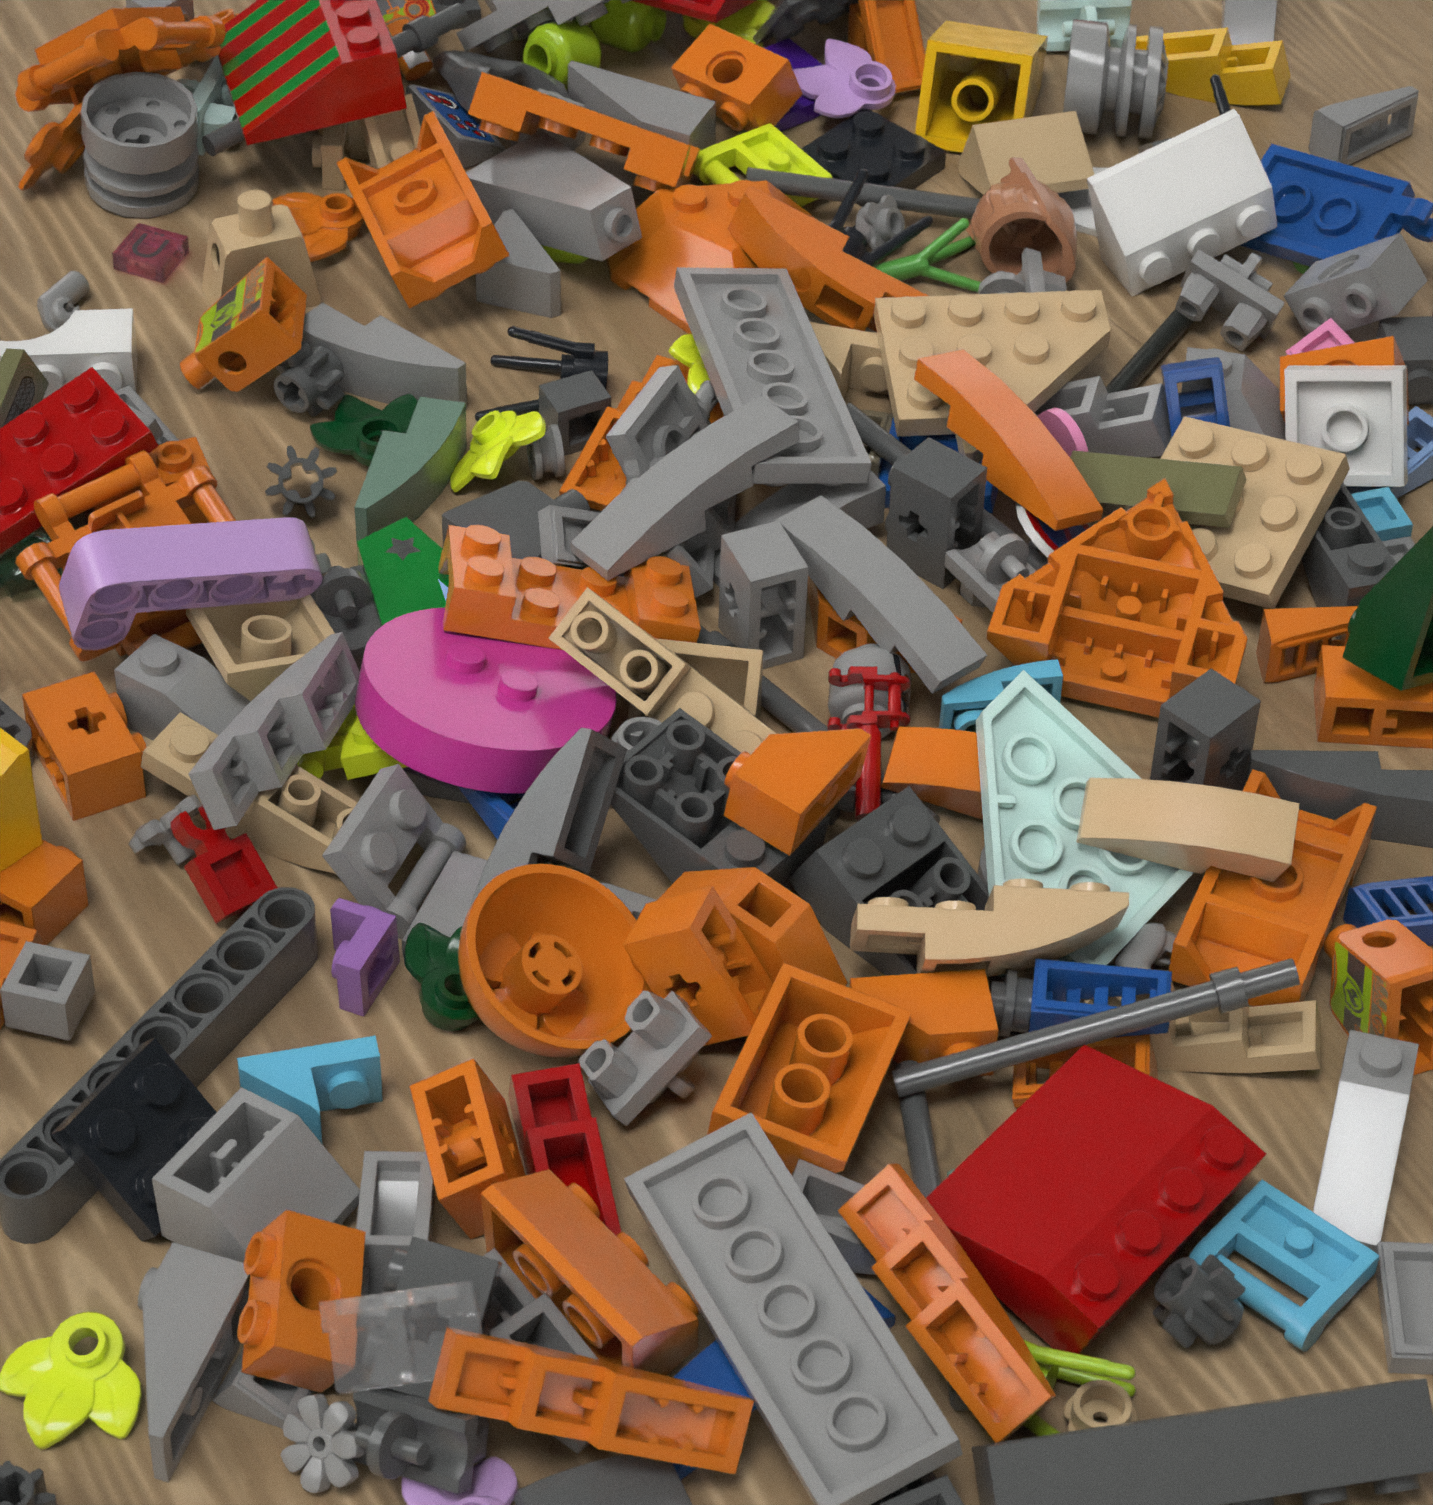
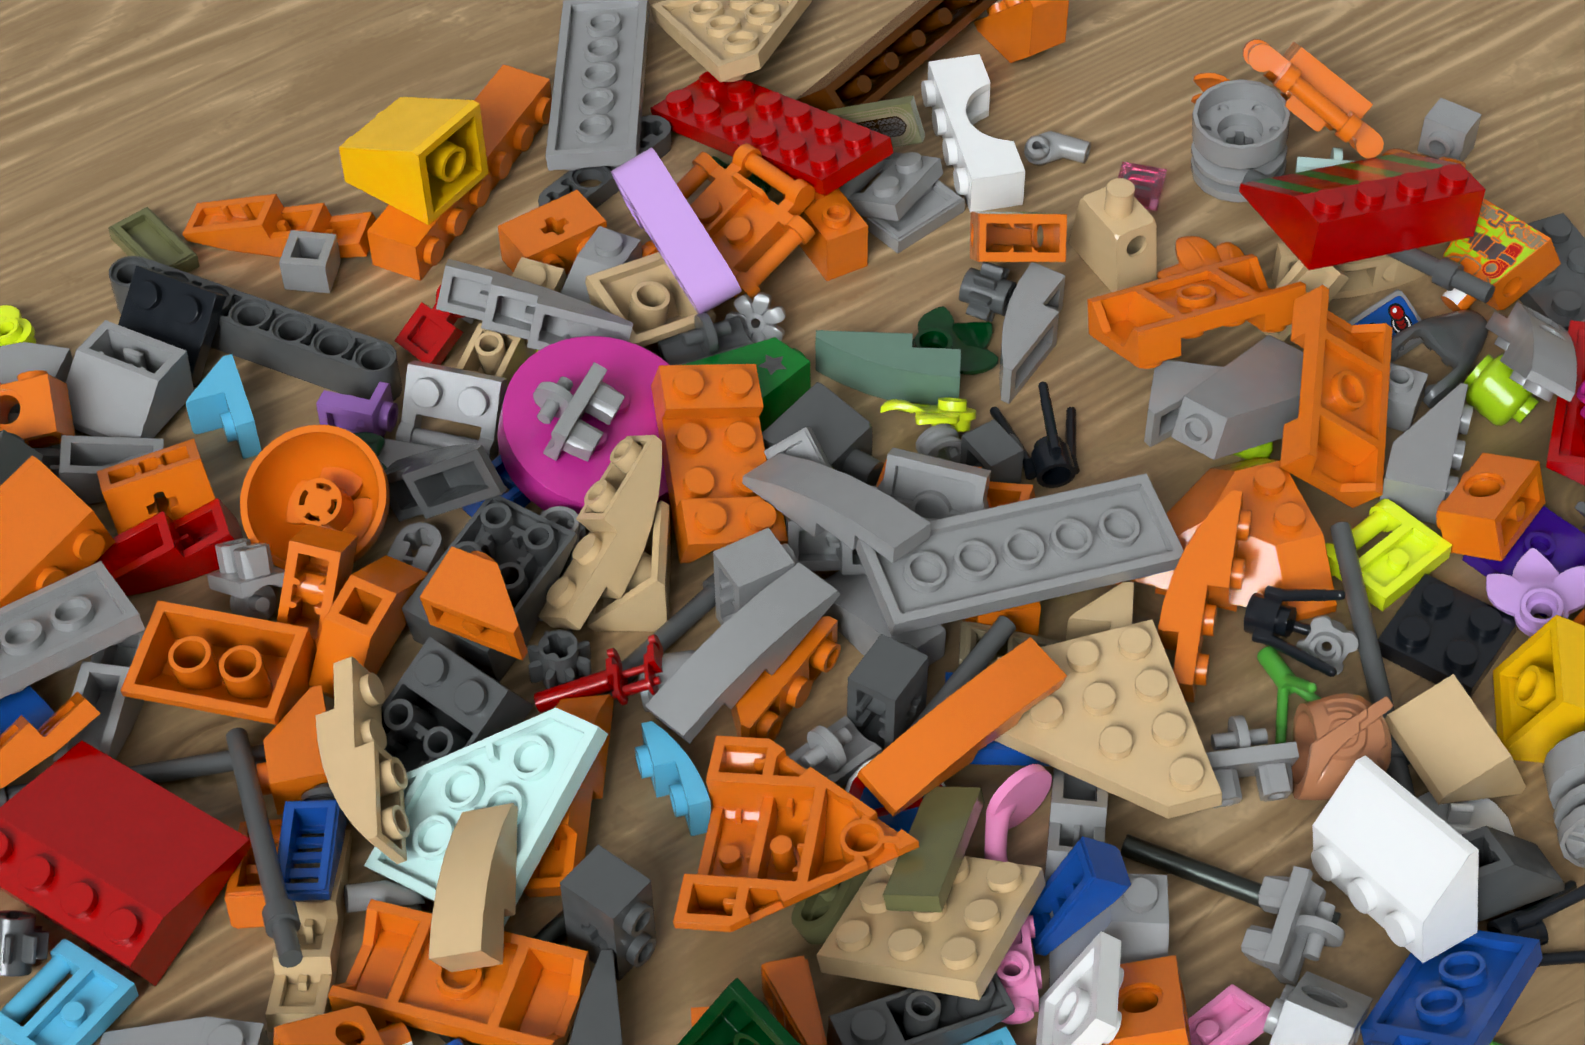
camera: 85 degrees right, 5 degrees up
dark grey gear [265,445,337,518] -> none
none -> light grey hips [533,362,625,462]

